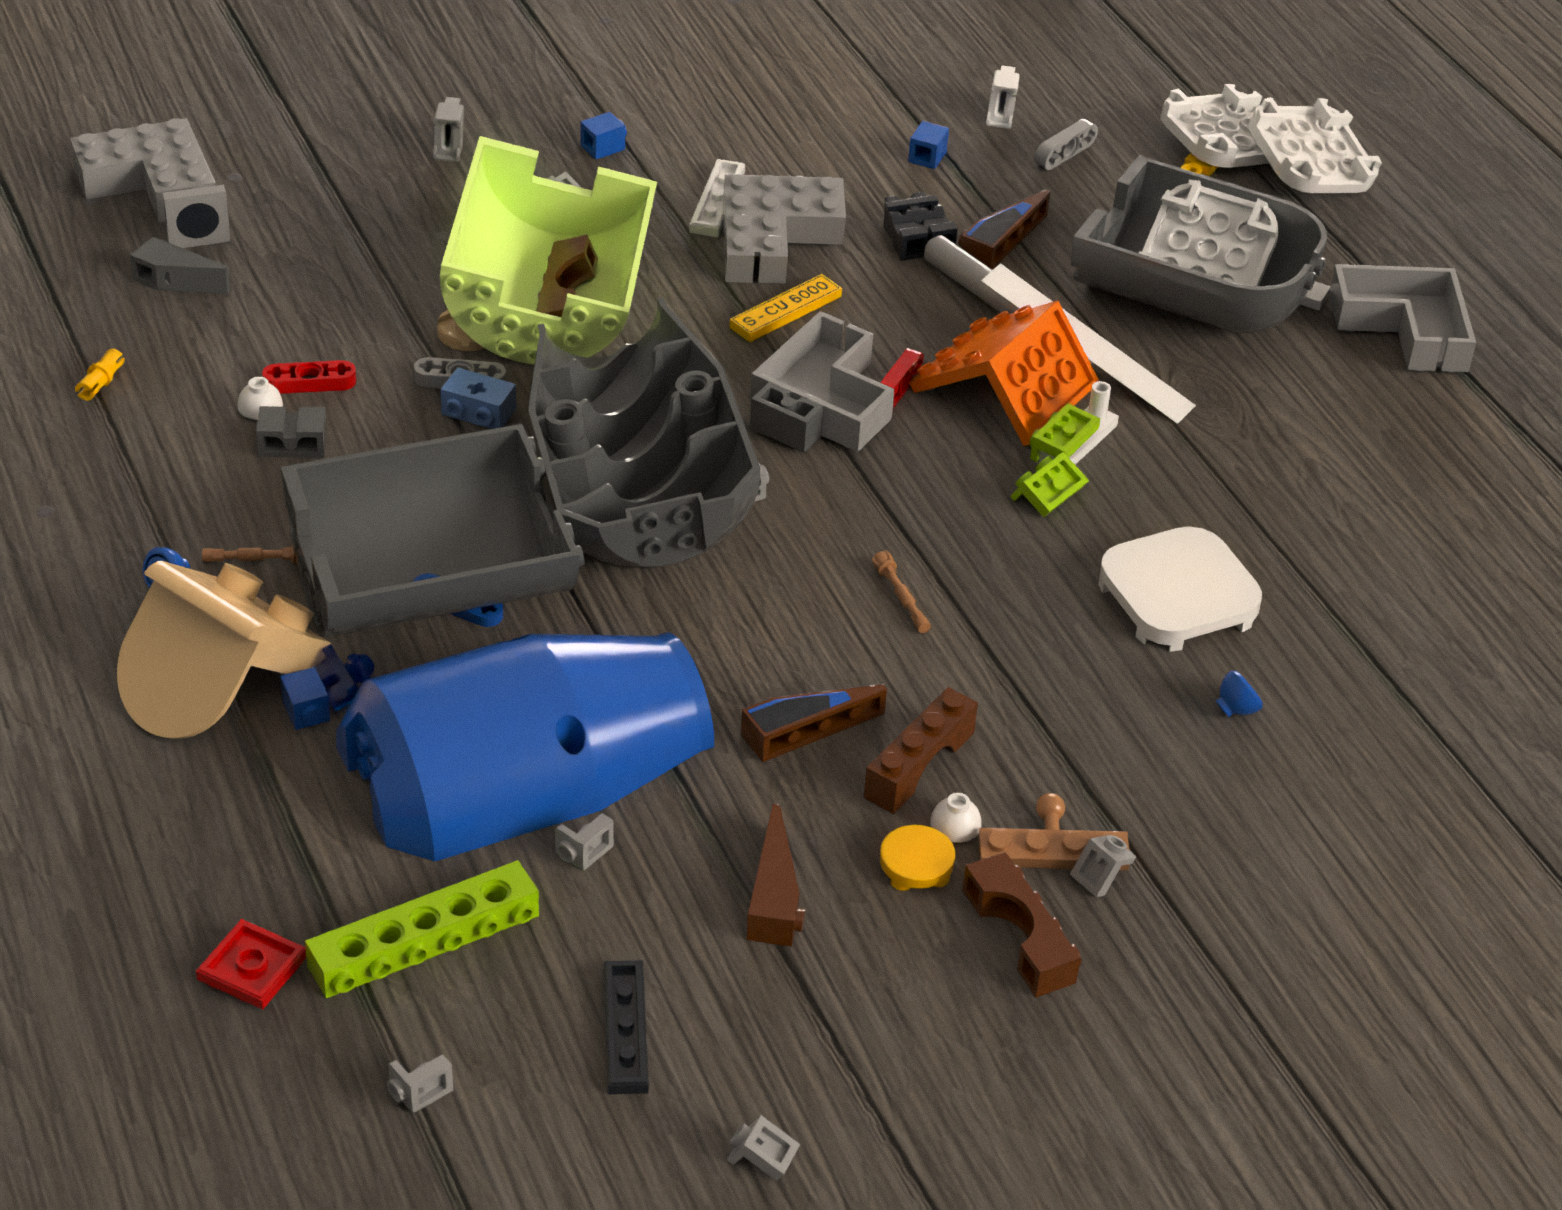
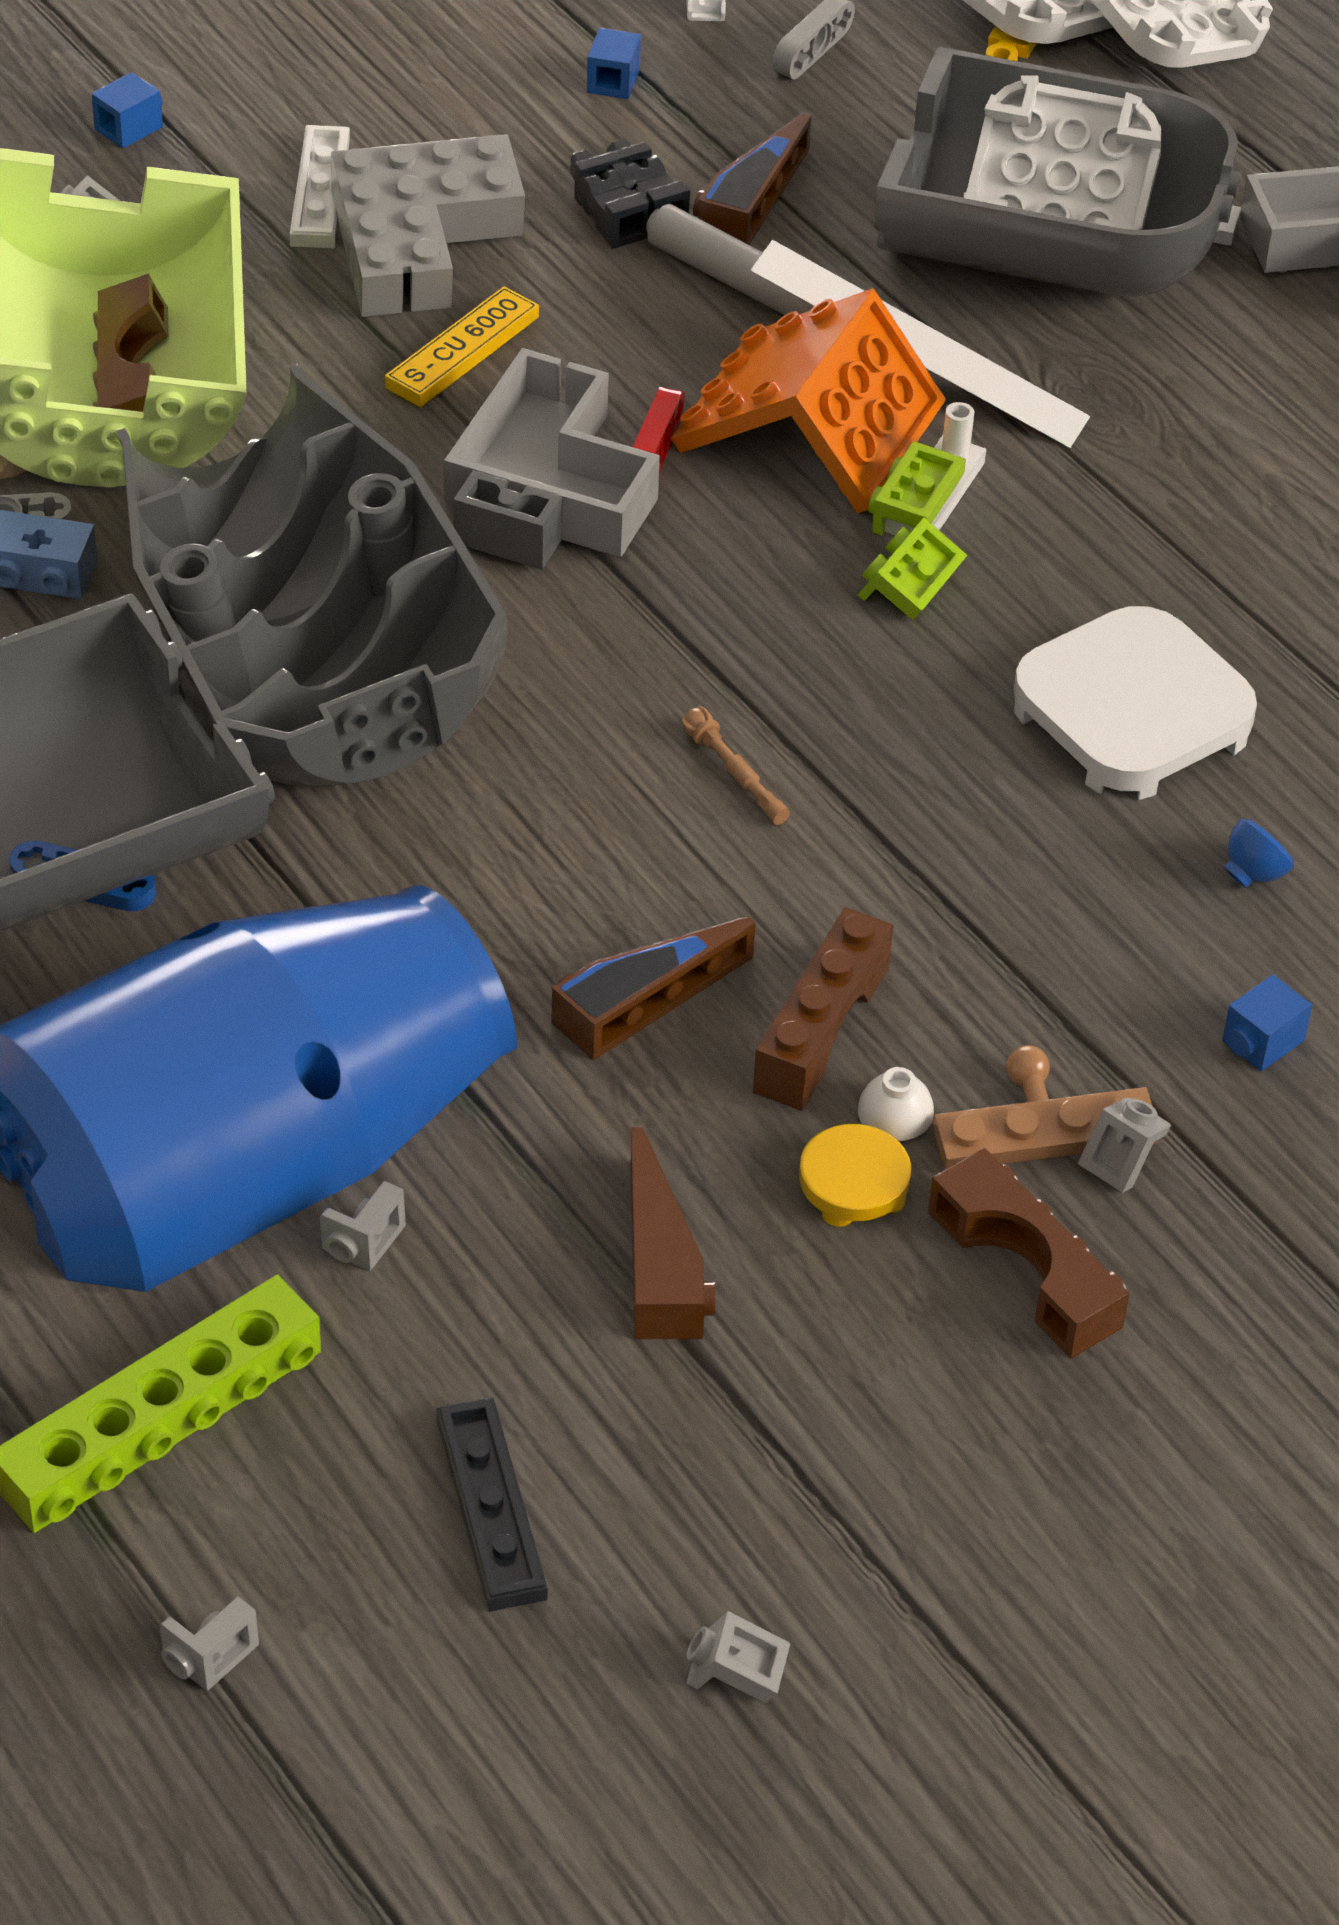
camera: 10 degrees left, 5 degrees up
none -> blue brick [1222,974,1313,1072]

